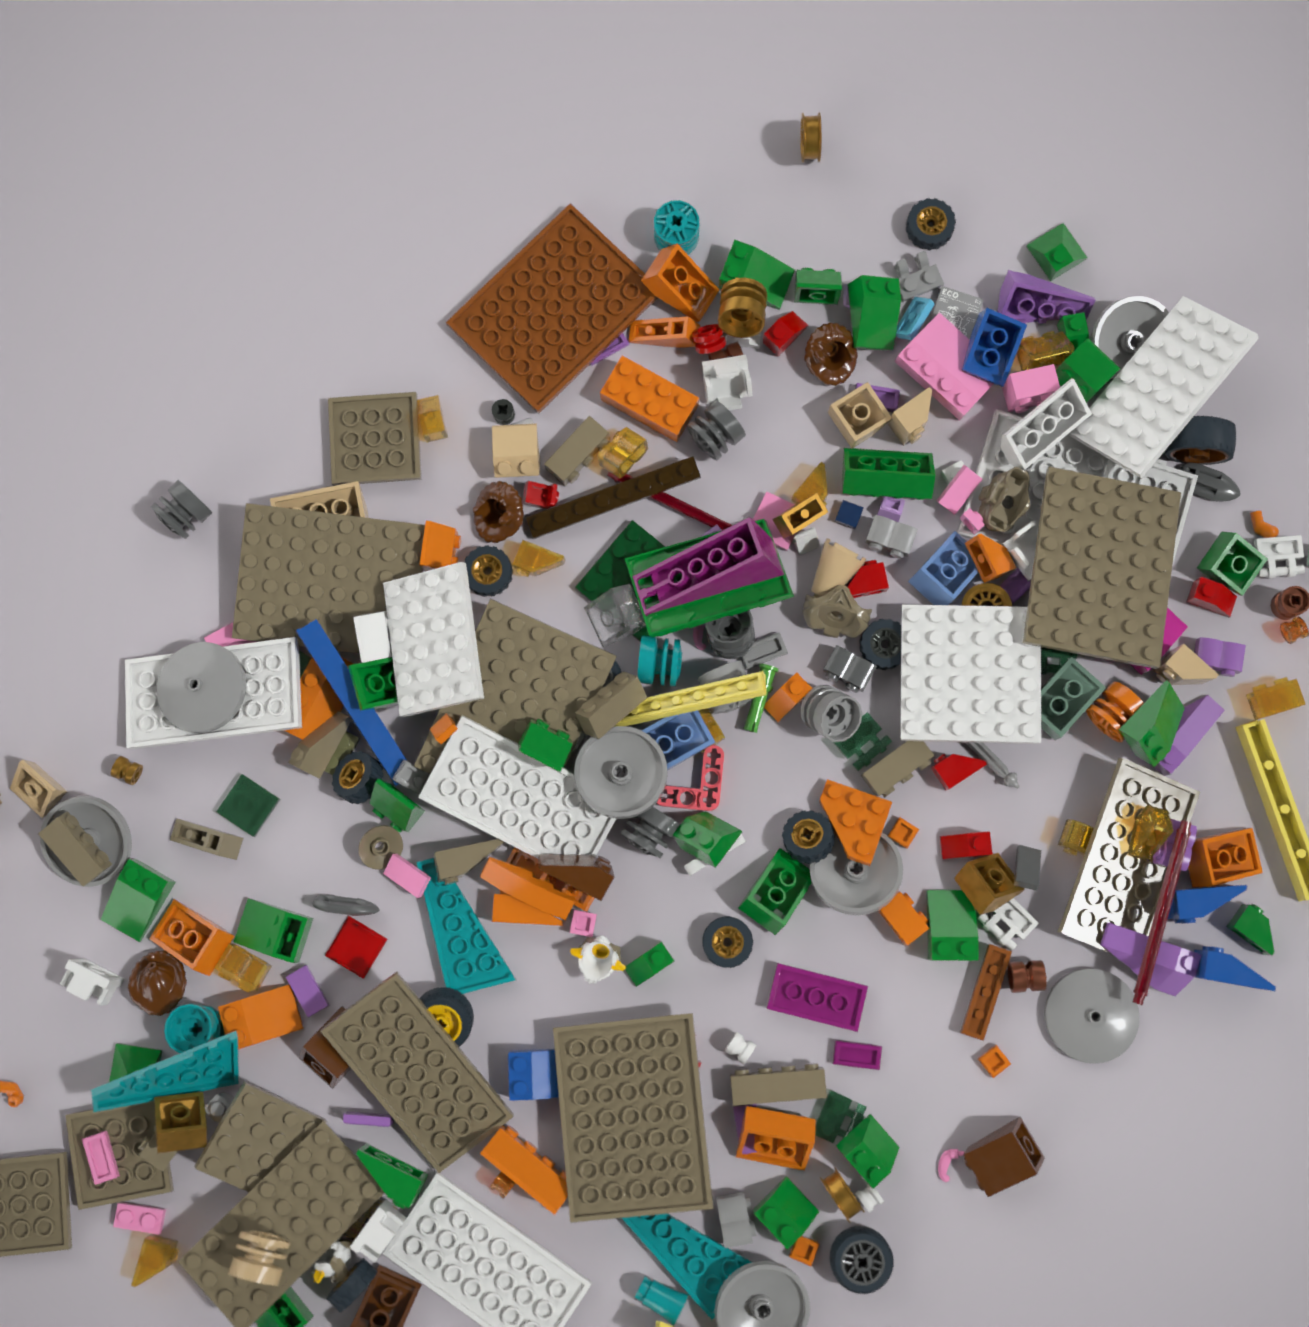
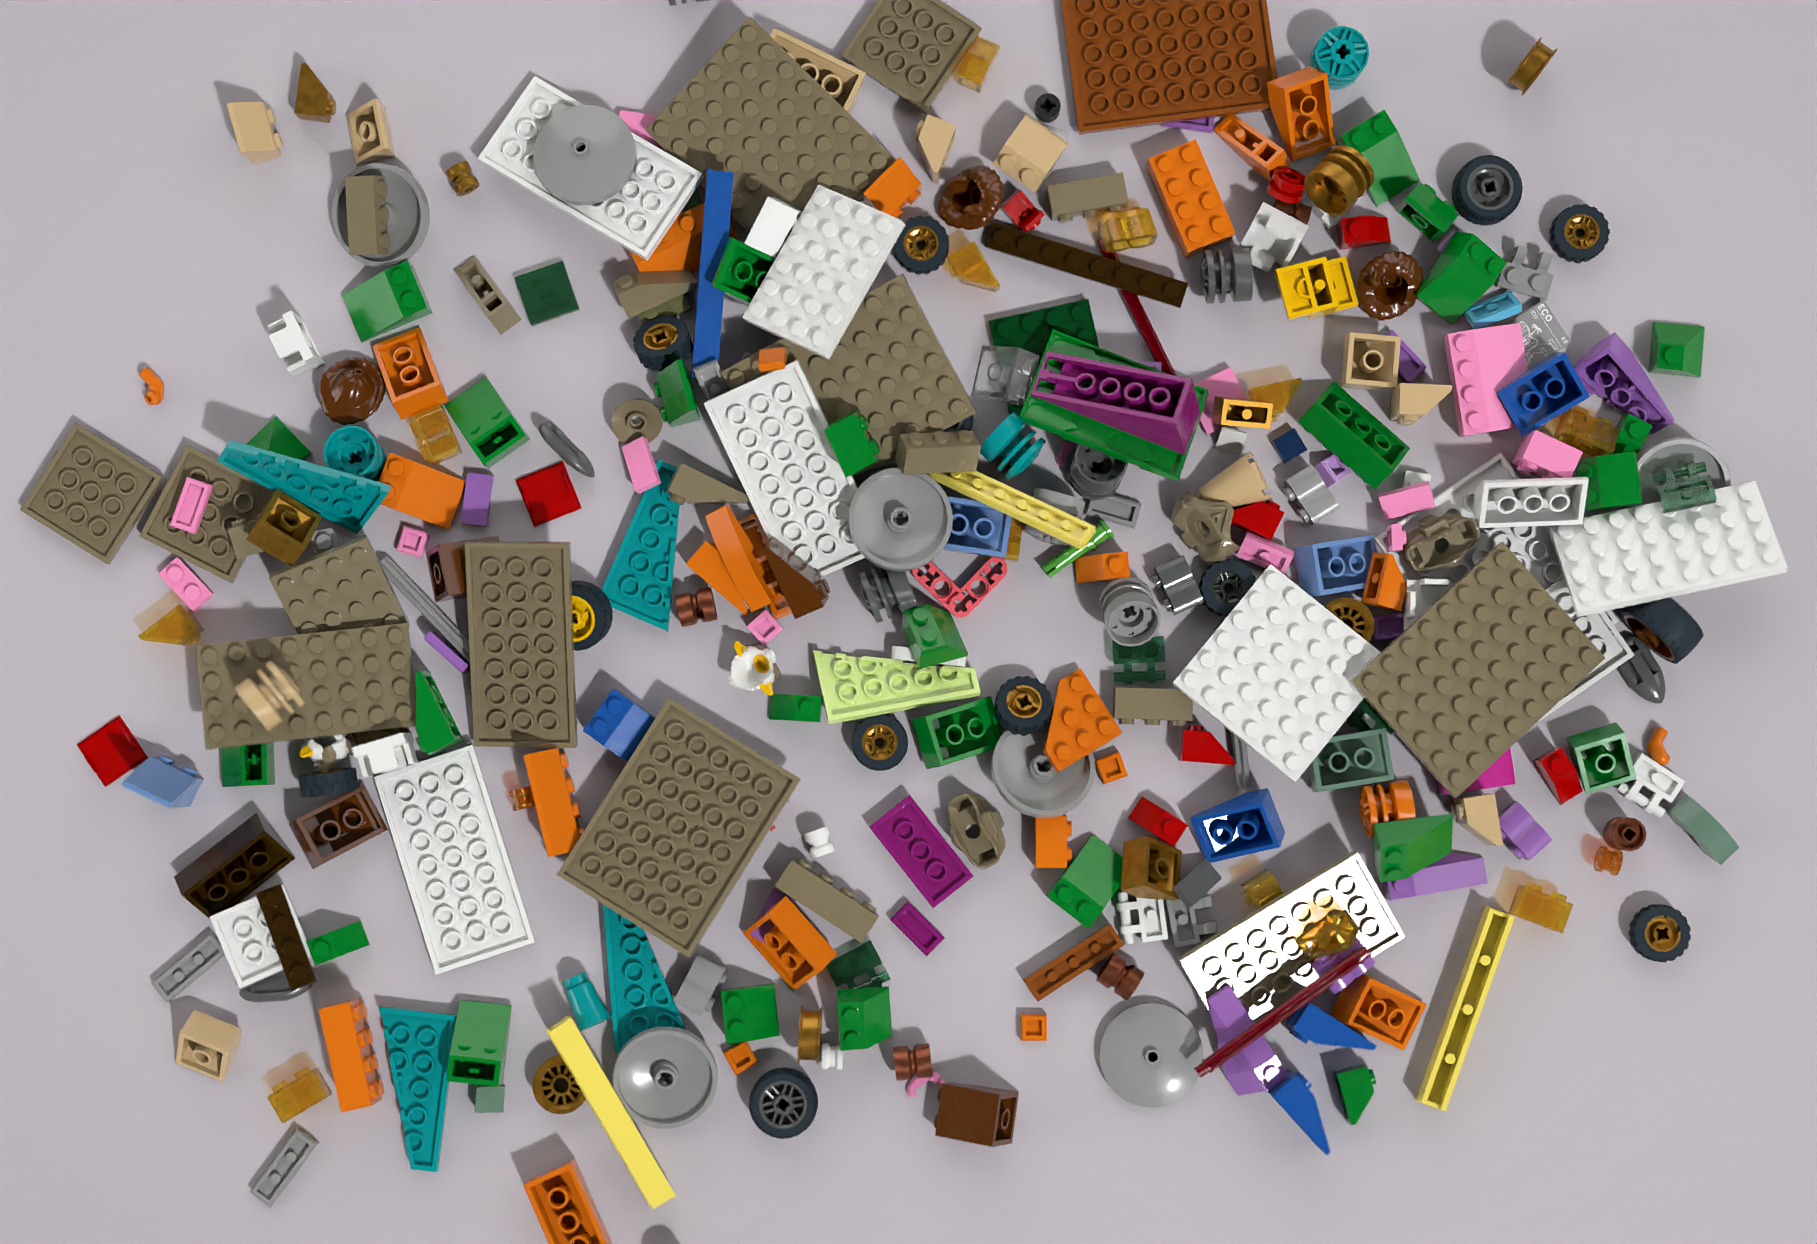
camera: 30 degrees right, 5 degrees up
none -> light grey axle [379,556,470,663]
none -> bright pink tile [396,526,430,558]
none -> copper wheel [675,587,718,627]
none -> yellowish green wing [813,650,980,725]
none -> copper wheel [893,1043,933,1081]
none -> tan slope [915,114,956,184]
none -> dark tan piece [947,793,1005,869]
none -> light grey plate [1166,895,1217,947]
none -> blue slope [1190,788,1285,863]
none -> bright pink plate [1236,531,1295,574]
none -> yellow bracket [1274,256,1359,320]
none -> wheel [1451,155,1523,226]
none -> clear green plate [1652,461,1717,514]

